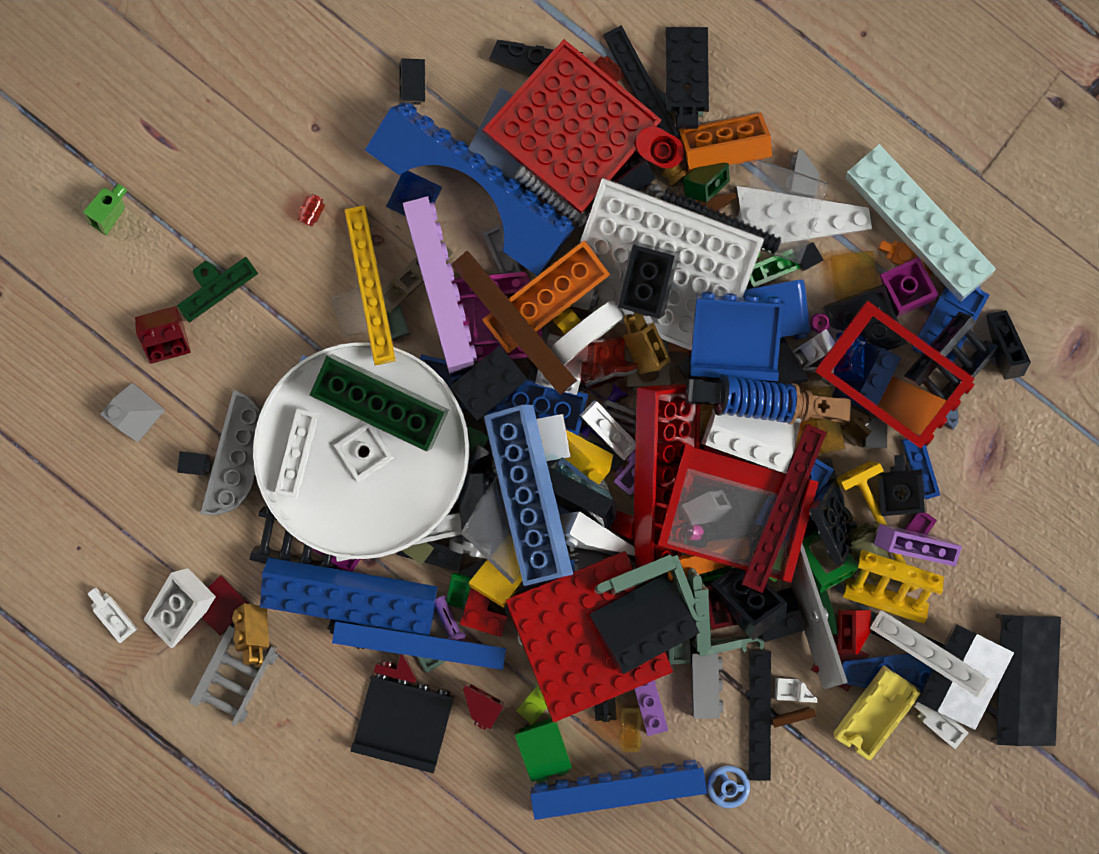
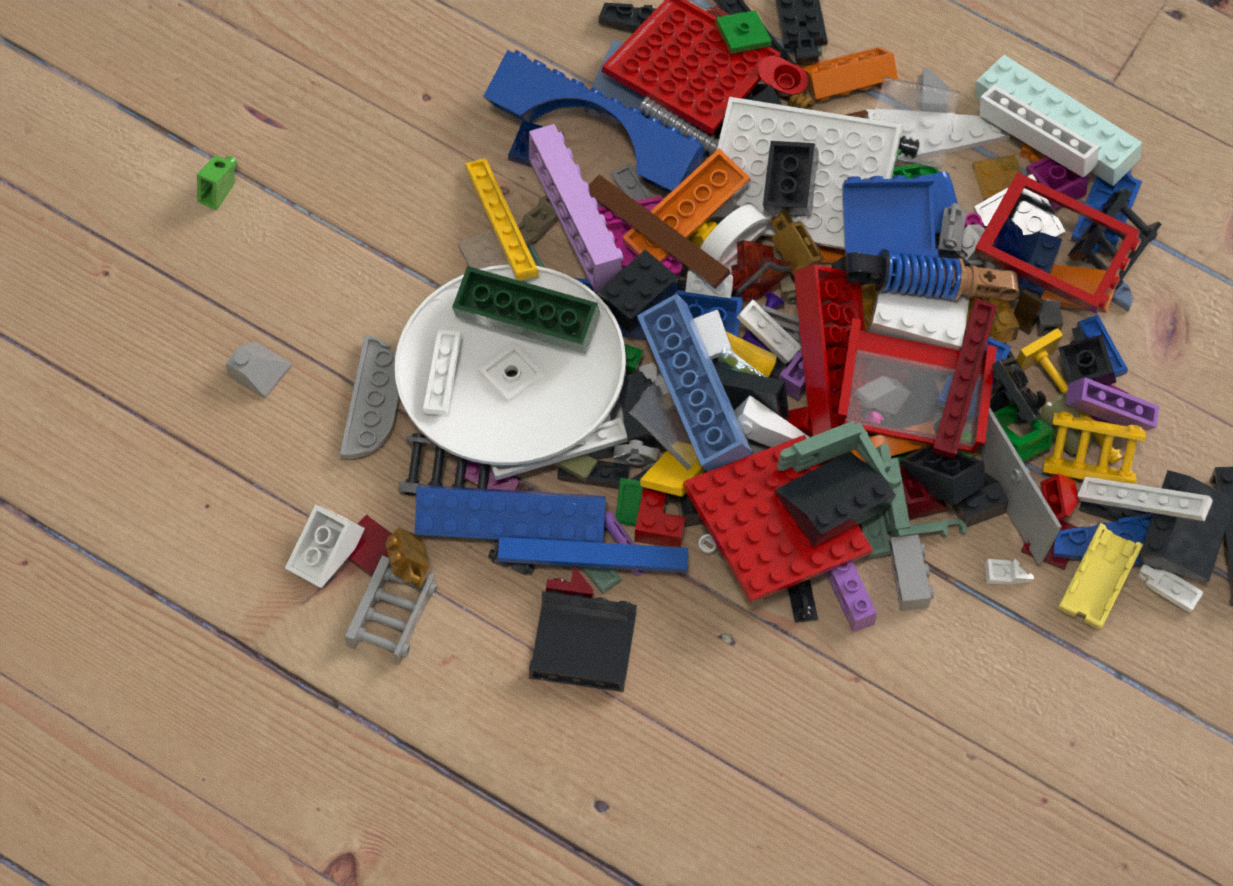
camera: 10 degrees left, 25 degrees down
white hinge [88,588,138,643] -> none
dark red slope [135,306,191,364] -> none
dark green plate [176,257,259,323] -> none
black brick [177,451,211,476] -> none
clear red brick [297,194,325,227] -> none
black hinge [399,58,425,105] -> none
dark red slope [463,682,504,730] -> none
black slope [468,445,496,473] -> none
green slope [515,718,572,783] -> none
lime plate [516,685,547,725] -> none
blue brick [530,759,707,820] -> none
clear yellow brick [619,706,642,752] -> none
dark green slope [683,162,730,203] -> none
light blue piece [707,765,750,808] -> none
black plate [748,651,771,781] -> none
reddish brown tile [771,707,816,728] -> none
black tile [794,242,823,271] -> none
black slope [986,310,1031,380] -> none
none -> green plate [715,10,772,54]
none -> light grey hinge [938,203,967,252]
none -> white brick [980,85,1099,178]

